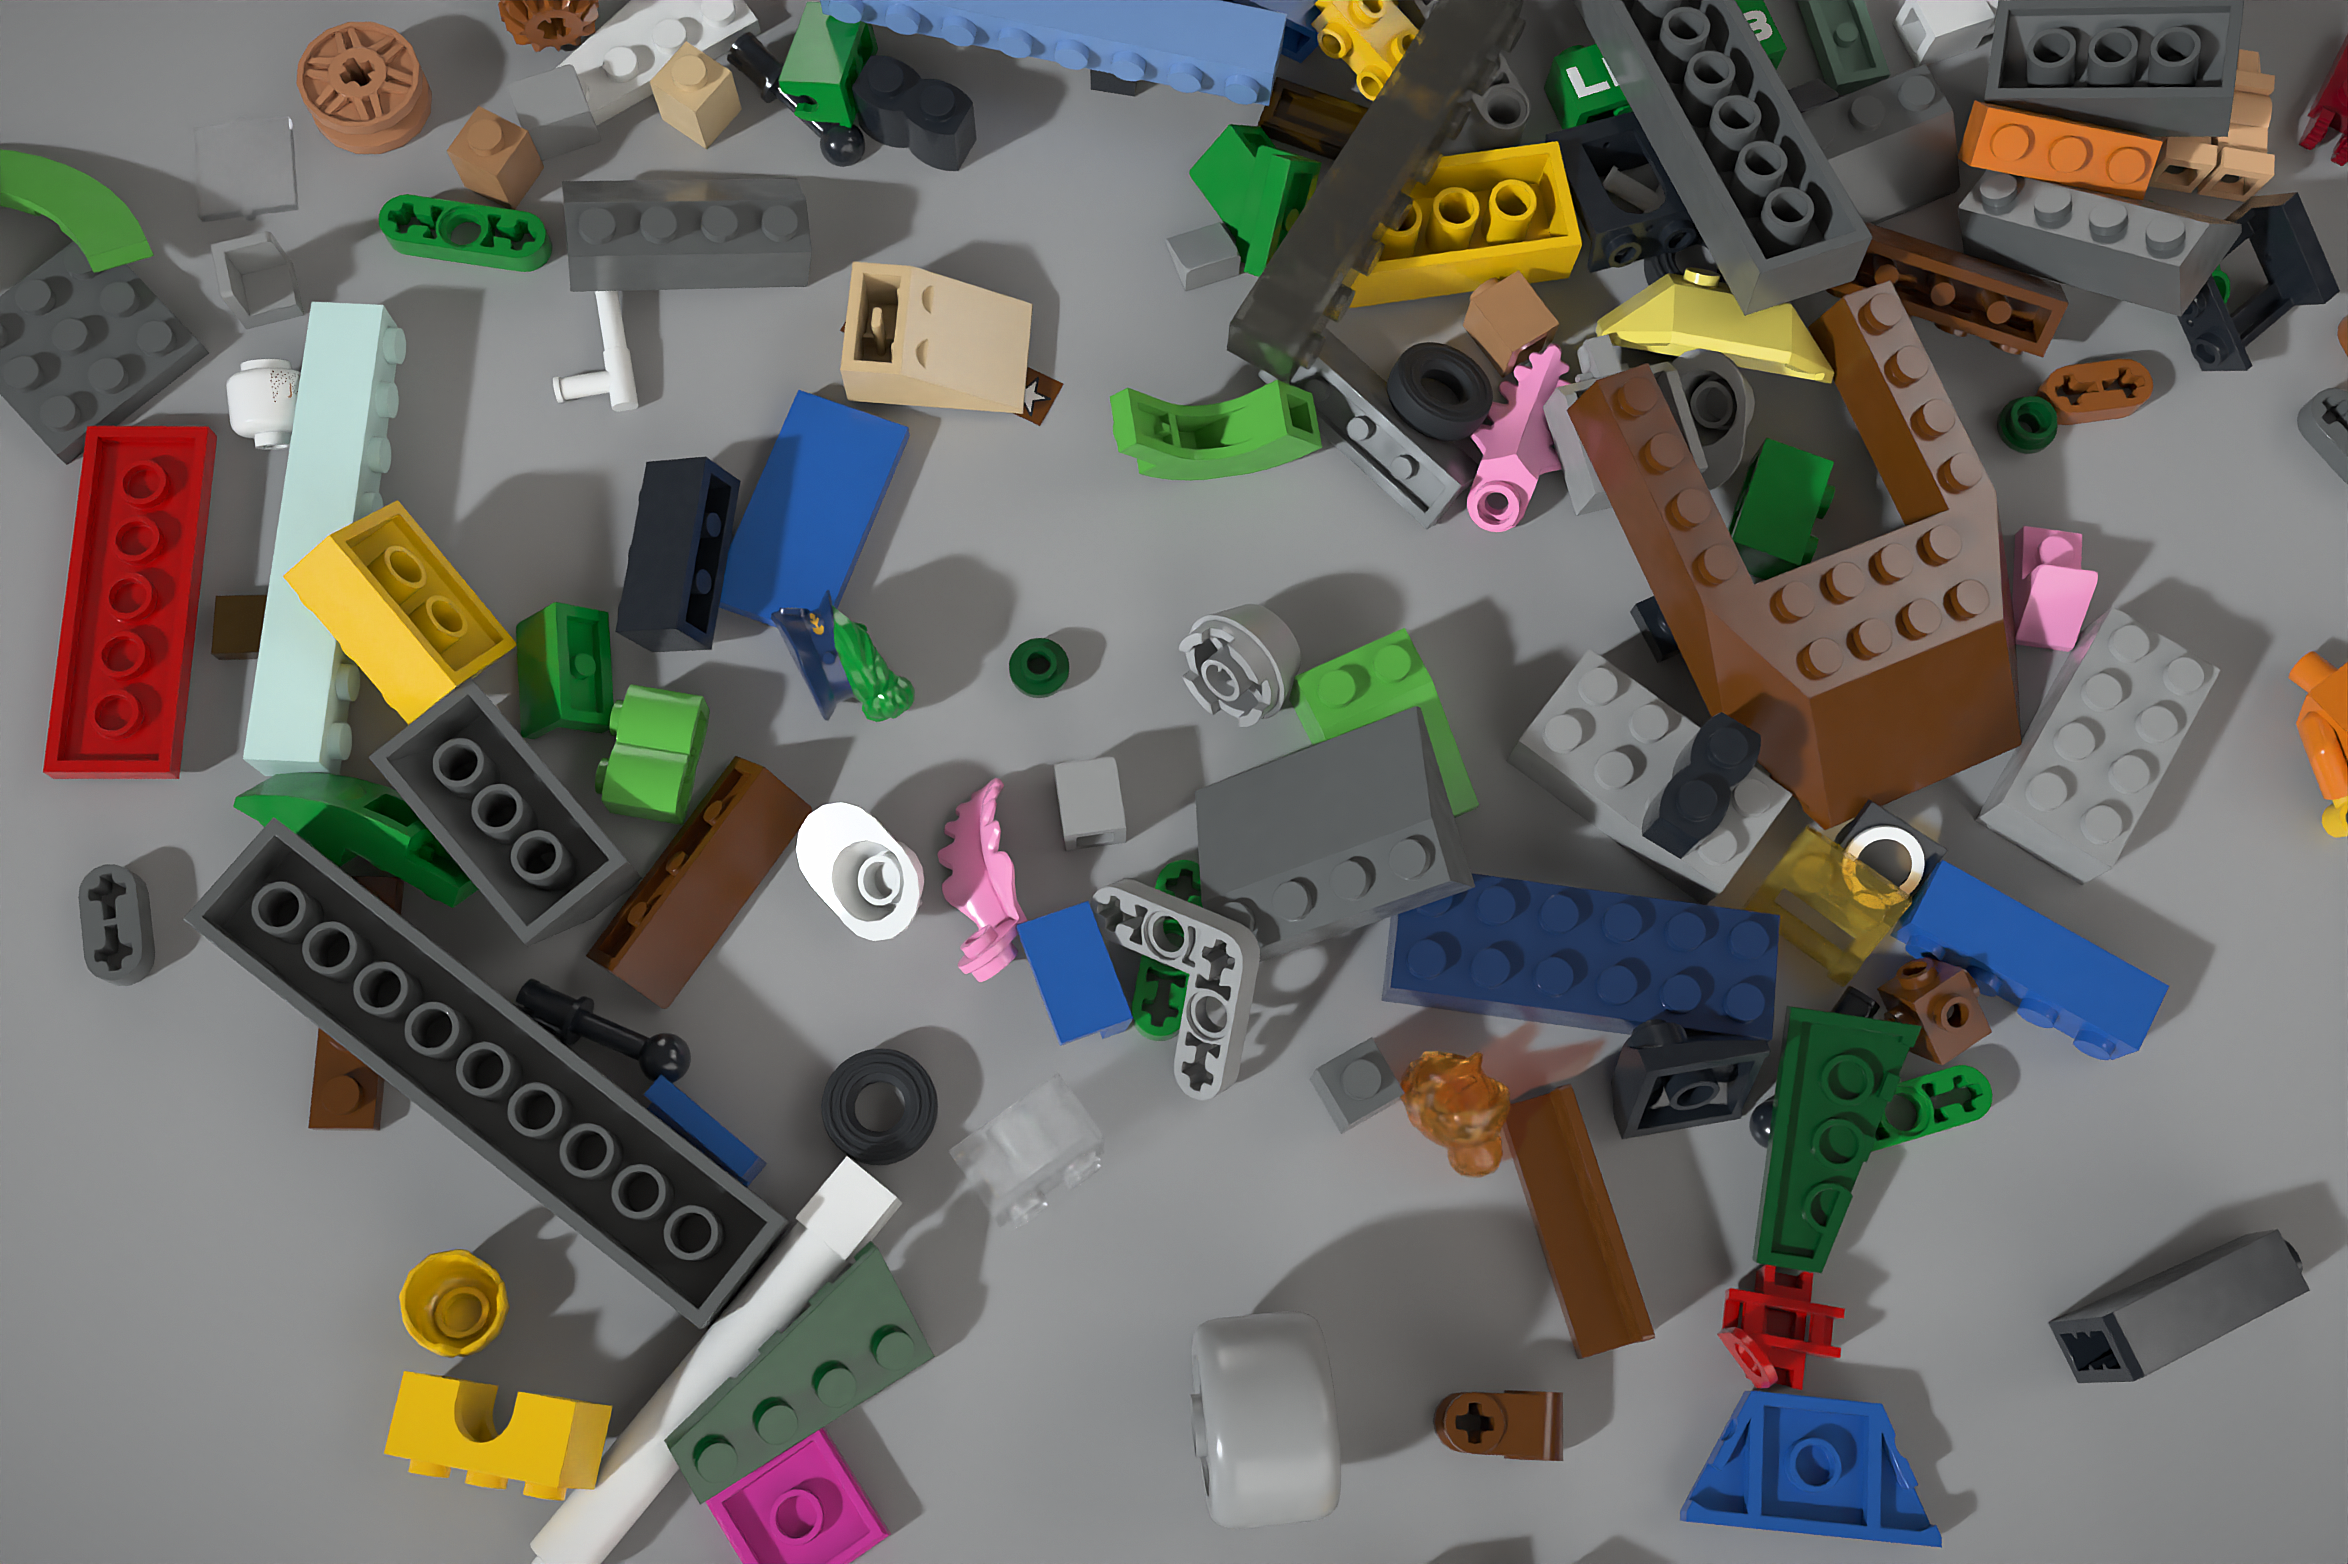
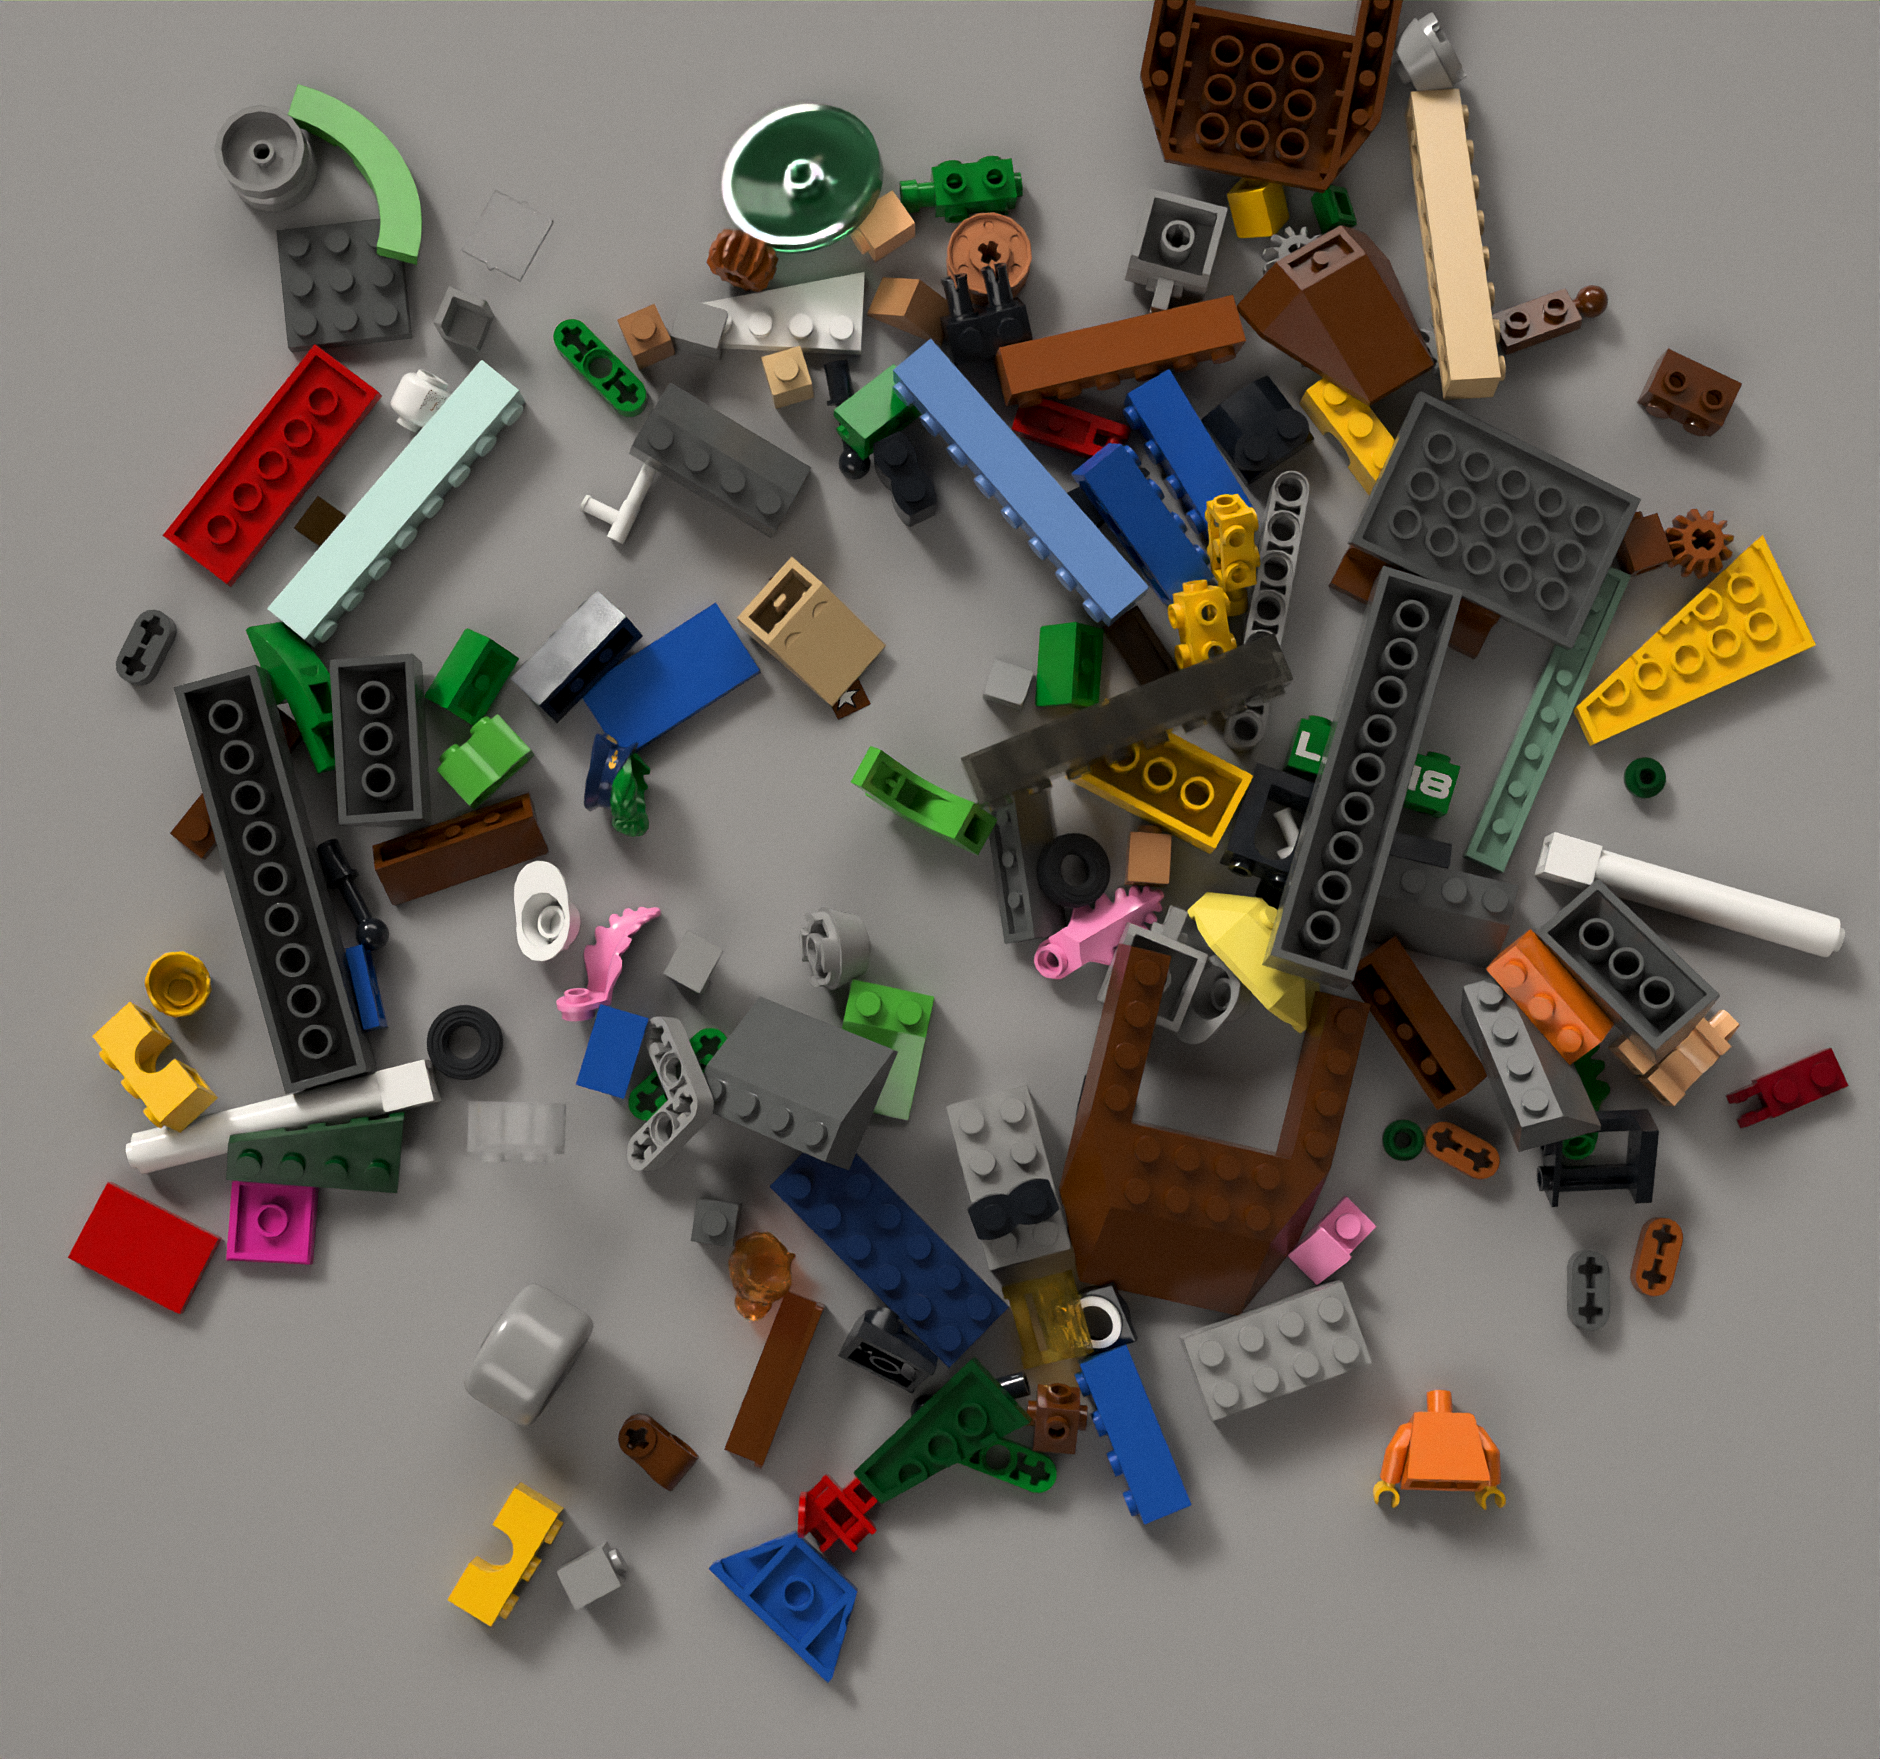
camera: 40 degrees right, 10 degrees up
yellow slope [283,500,517,725] -> none
nougat wheel [296,22,432,154] -> none
dark green plate [1009,638,1070,698] -> none
green panel [1235,145,1322,278] -> none
green brick [1727,437,1836,580] -> none
black slope [2048,1229,2310,1384] -> none

